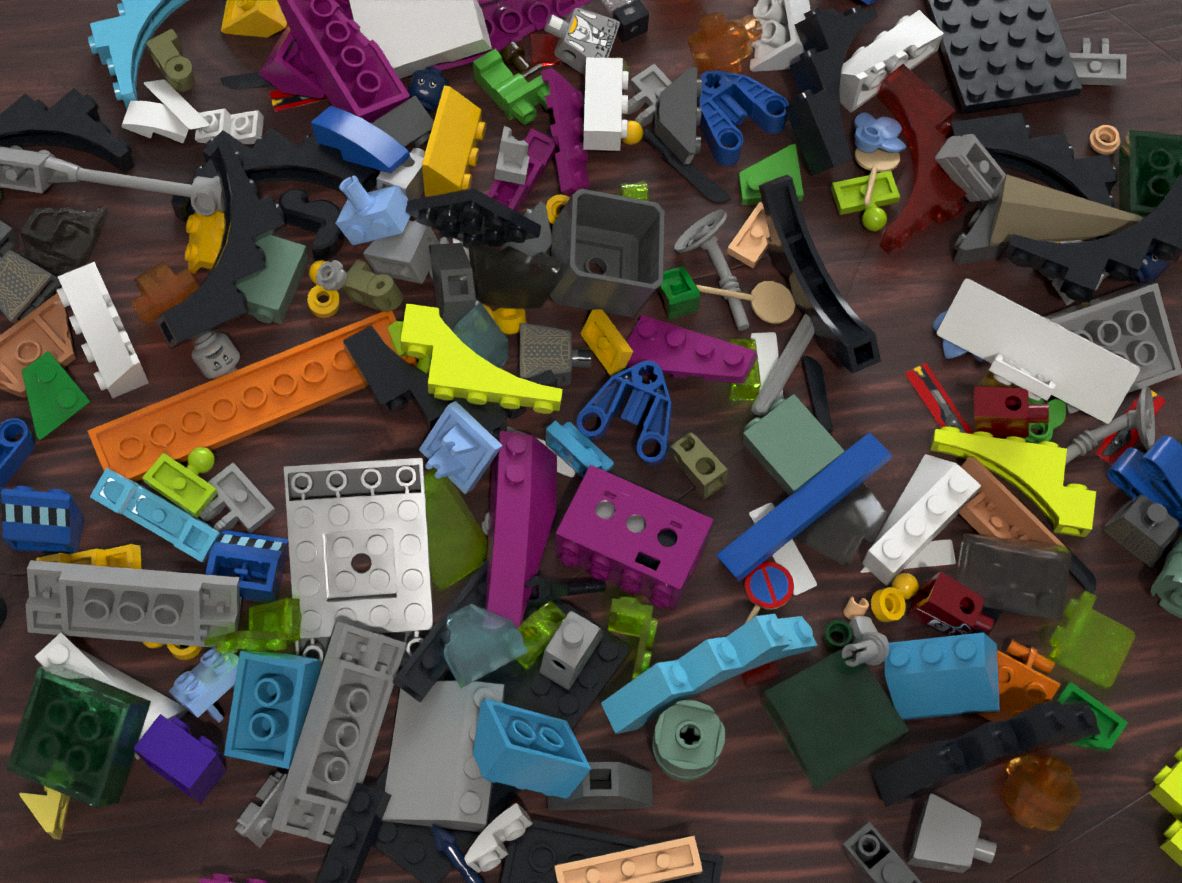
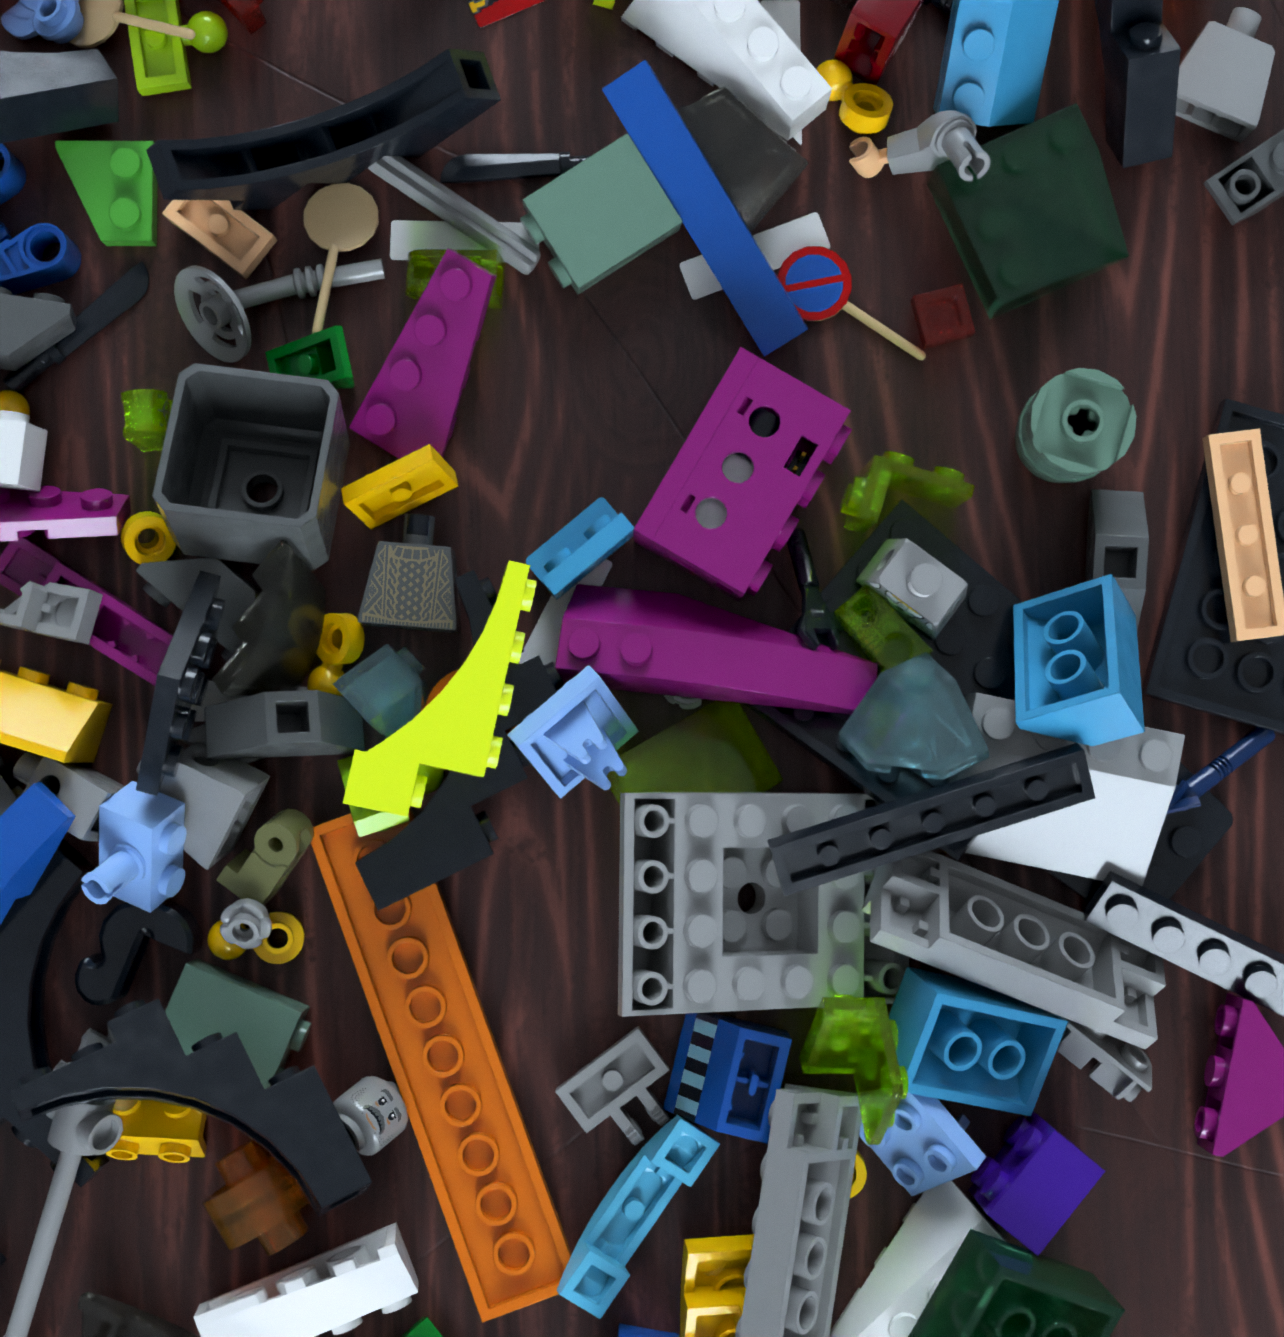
camera: 85 degrees left, 20 degrees up
lime plate [142,447,218,518] -> none
white slope [464,803,533,873] -> none
blue connector [577,360,673,467] -> none
medium azure arch [601,614,817,734] -> none
olive leg [668,433,728,500] -> none
dark green hose [822,620,852,653] -> none
none -> black plate [767,743,1095,896]

